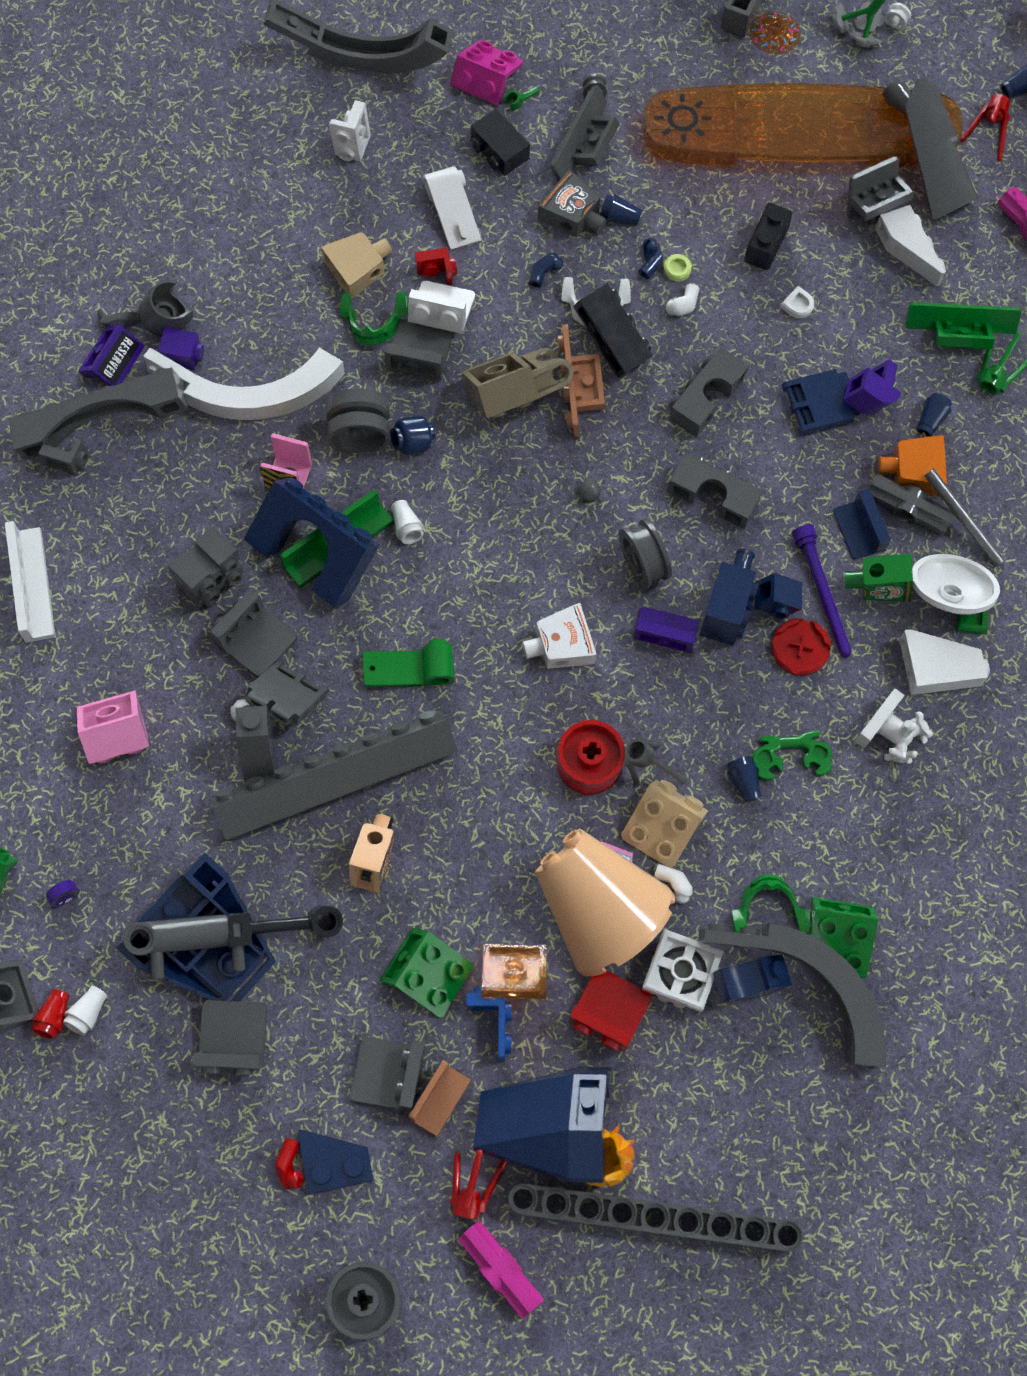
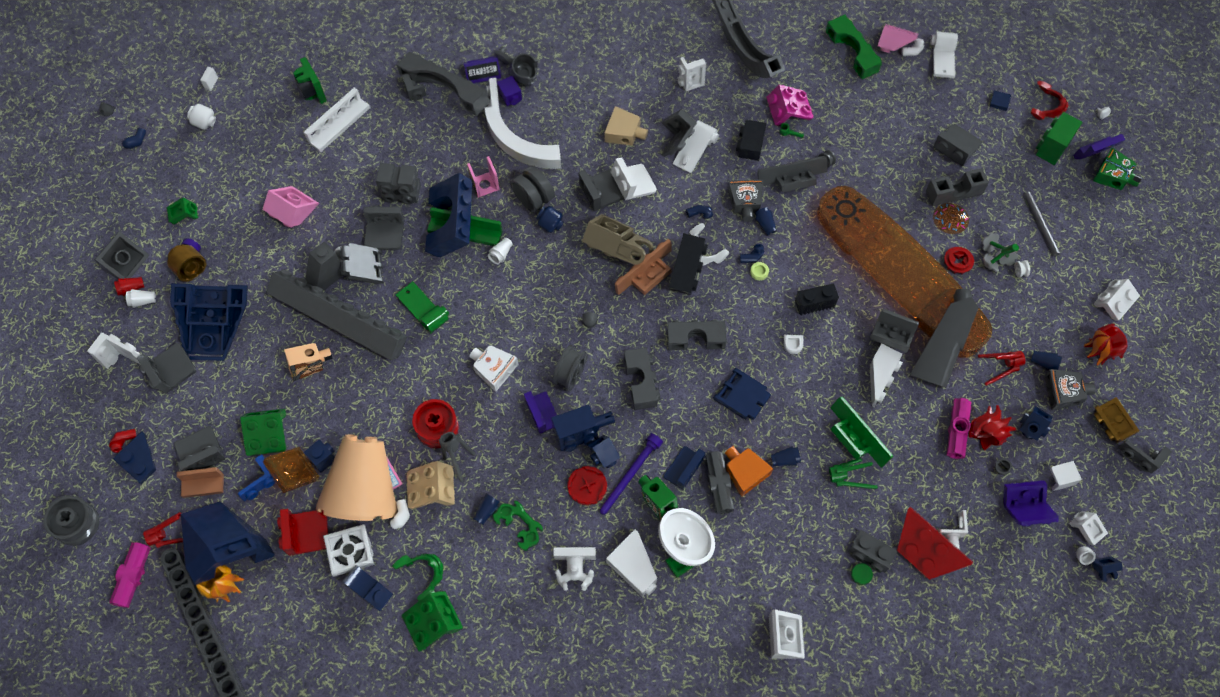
camera: 55 degrees right, 5 degrees down
dark grey piece [121,905,343,980] -> none
green helmet [340,292,408,345] -> none
red bracket [415,247,457,285] -> none
white arm [666,284,700,316] -> none
dark grey arch [698,923,886,1067] -> none
dark purple brick [843,359,901,415] -> none
flat silver bar [924,468,1005,567] -> none
none -> white bracket [87,333,141,369]
none -> pearl gold piece [167,245,206,282]
none -> dark blue brick [304,439,335,473]
none -> dark grey bracket [662,109,697,157]
none -> red gear [944,247,974,274]

